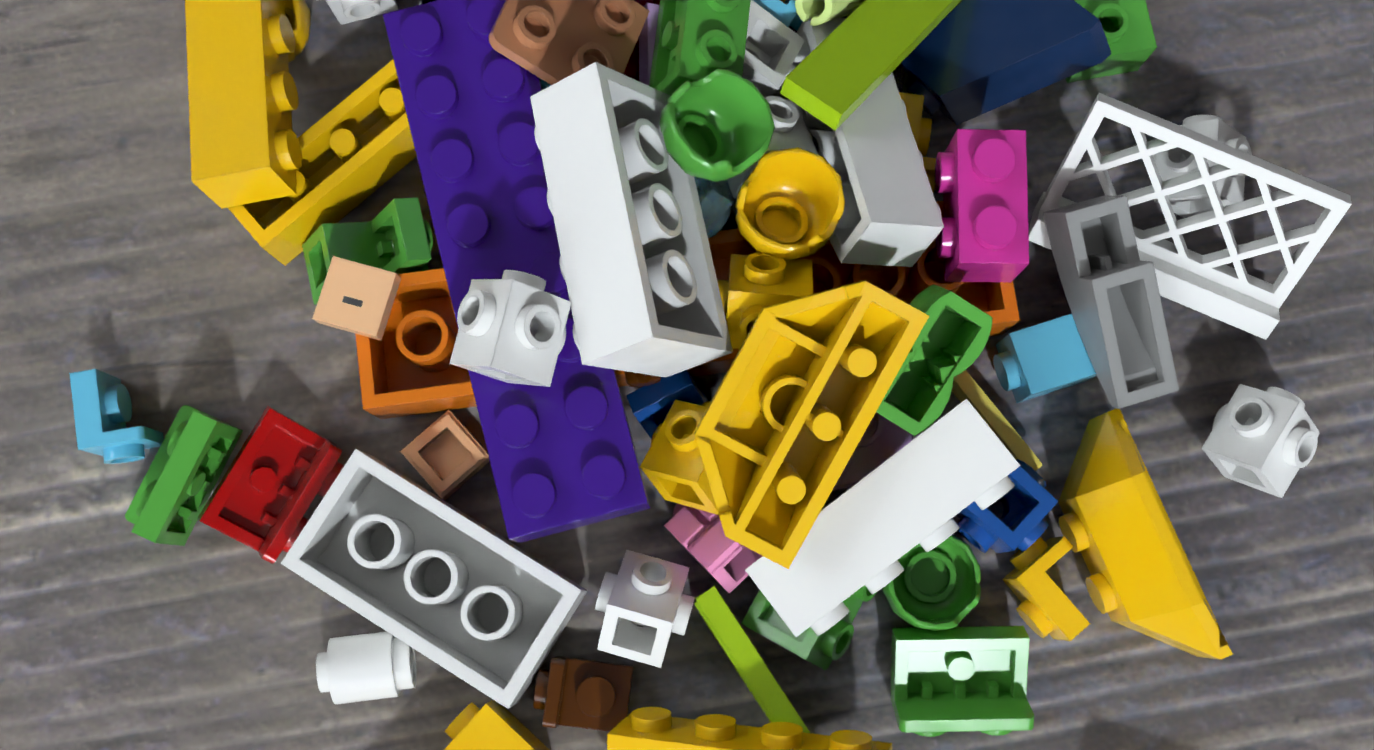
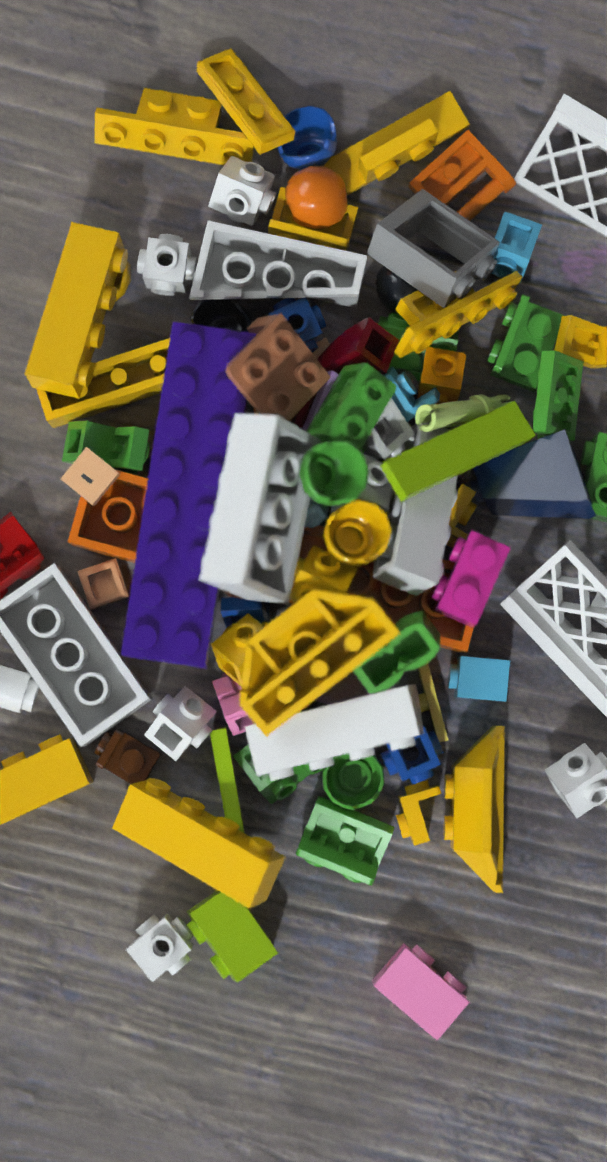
camera: 20 degrees right, 5 degrees up
white brick [449,270,571,387] -> none
light grey slope [1043,196,1179,409] -> none

